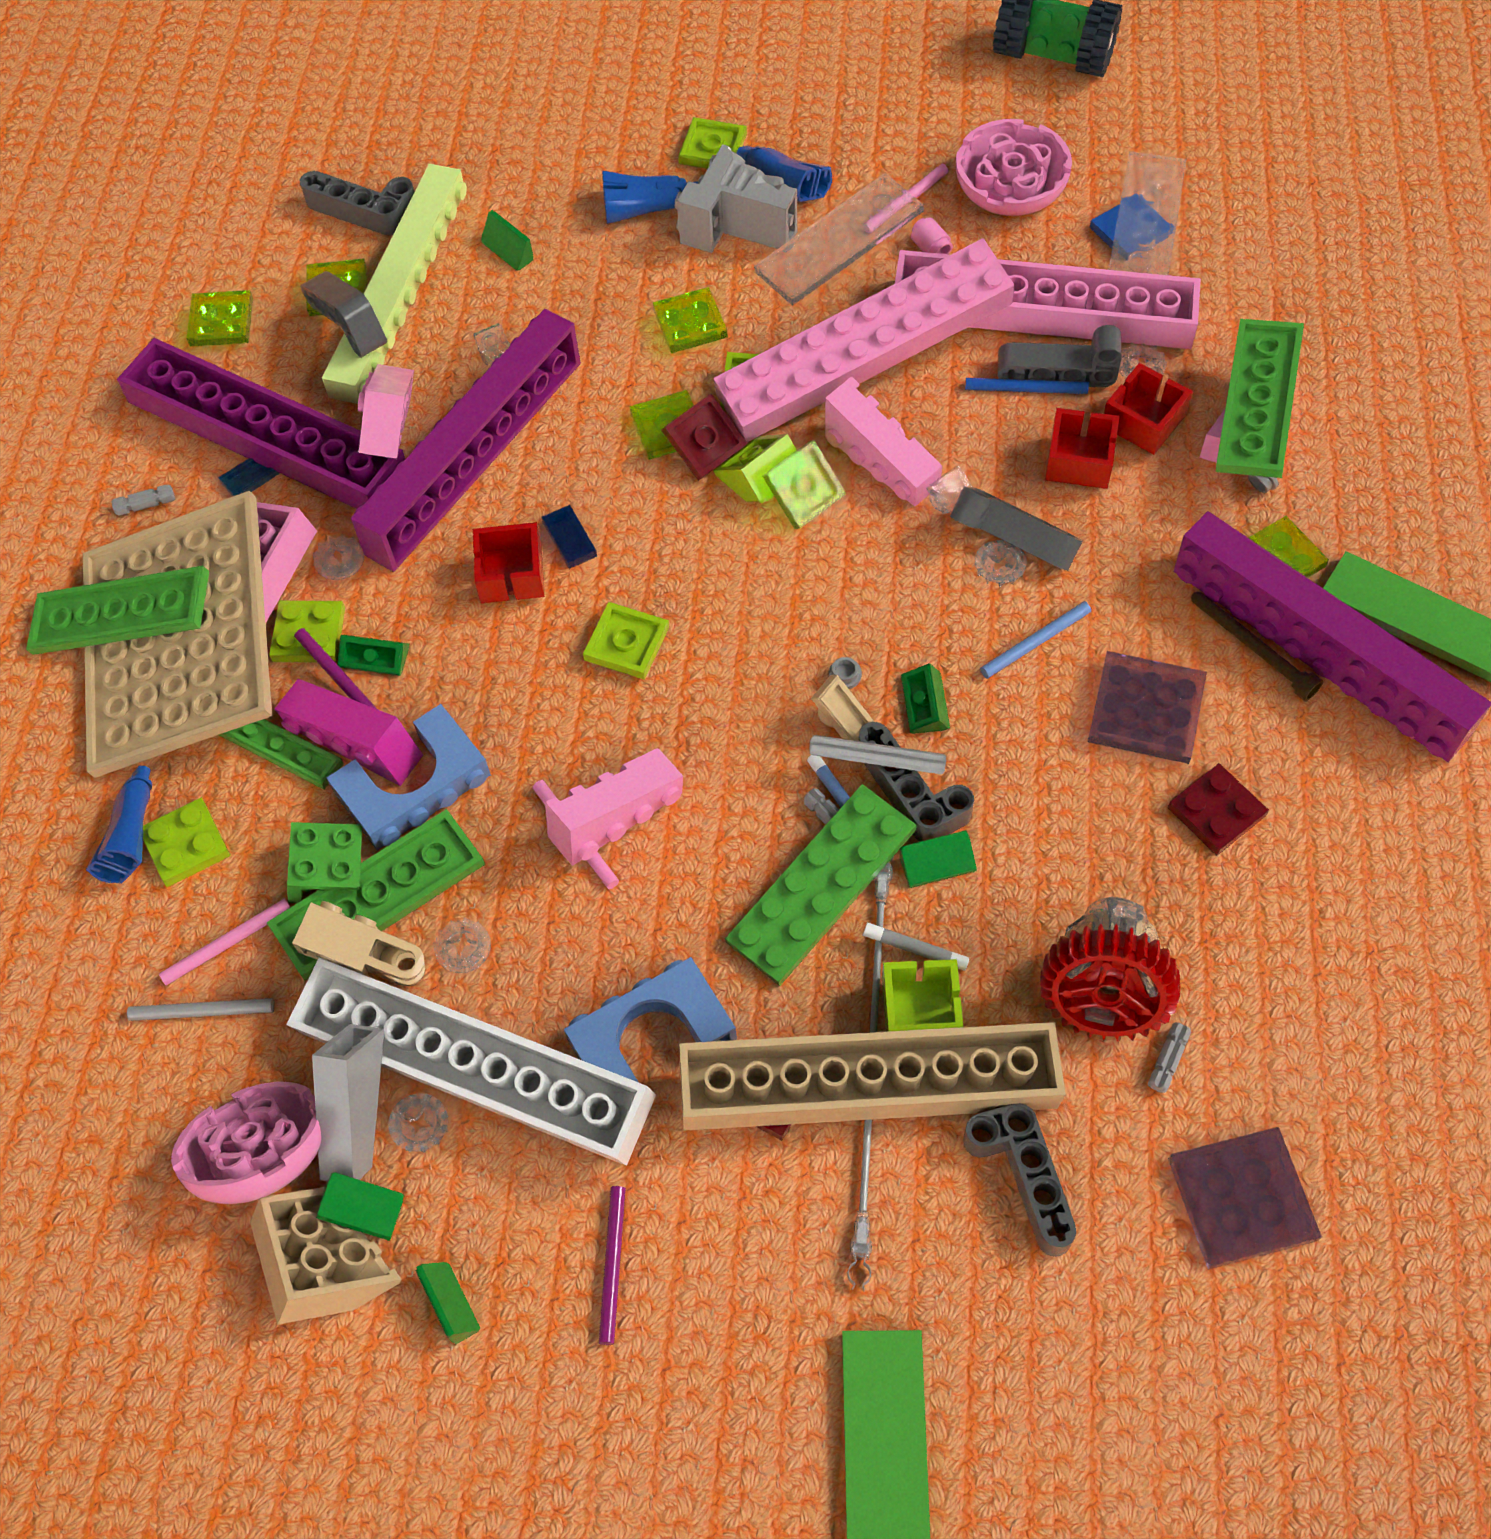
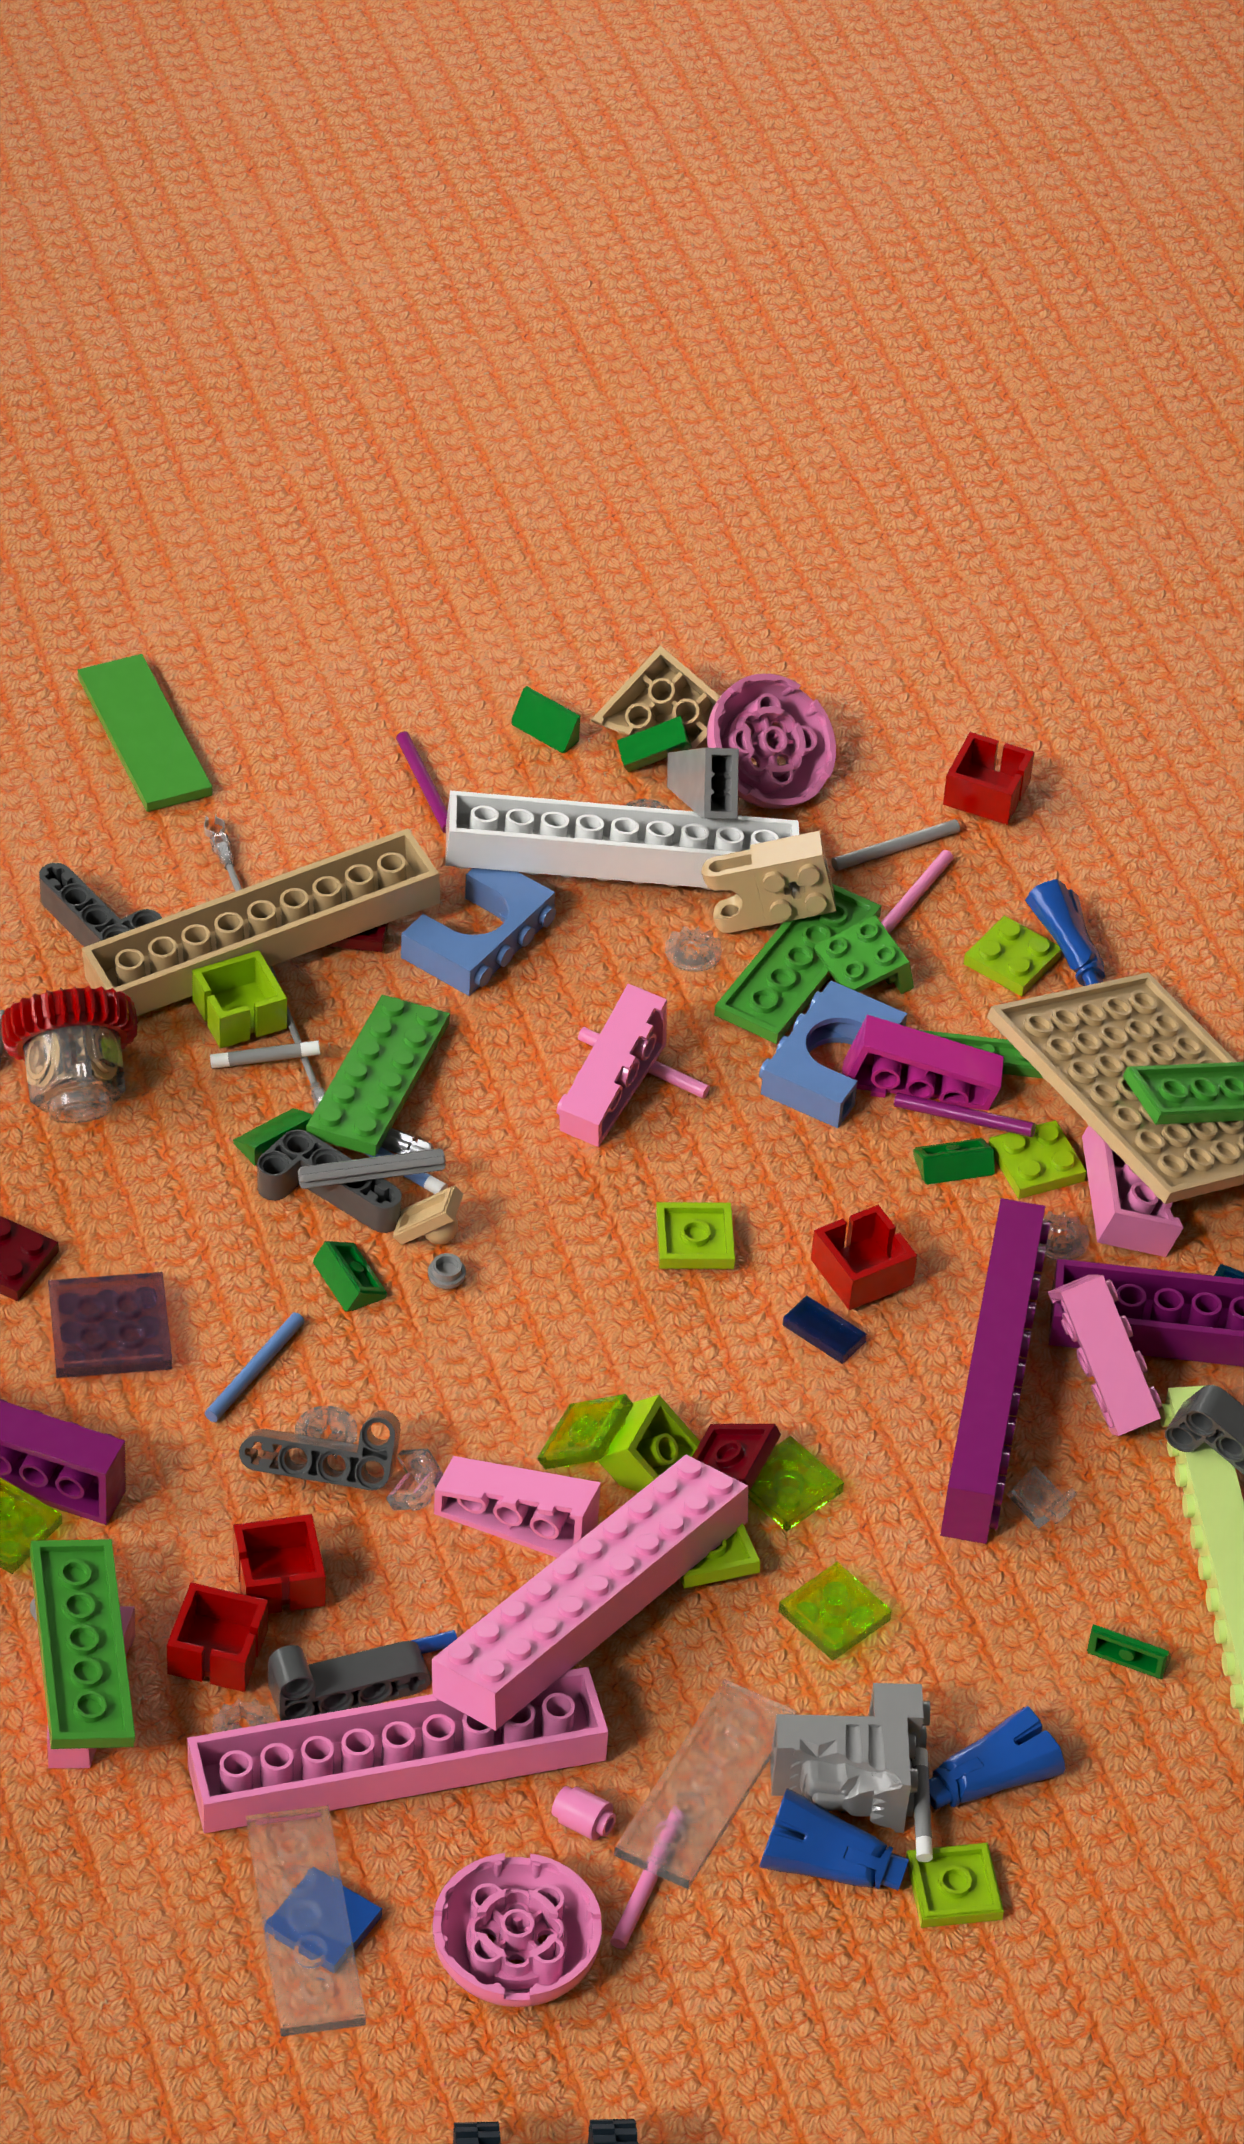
camera: 150 degrees right, 15 degrees down
none -> red piece [943,732,1035,825]

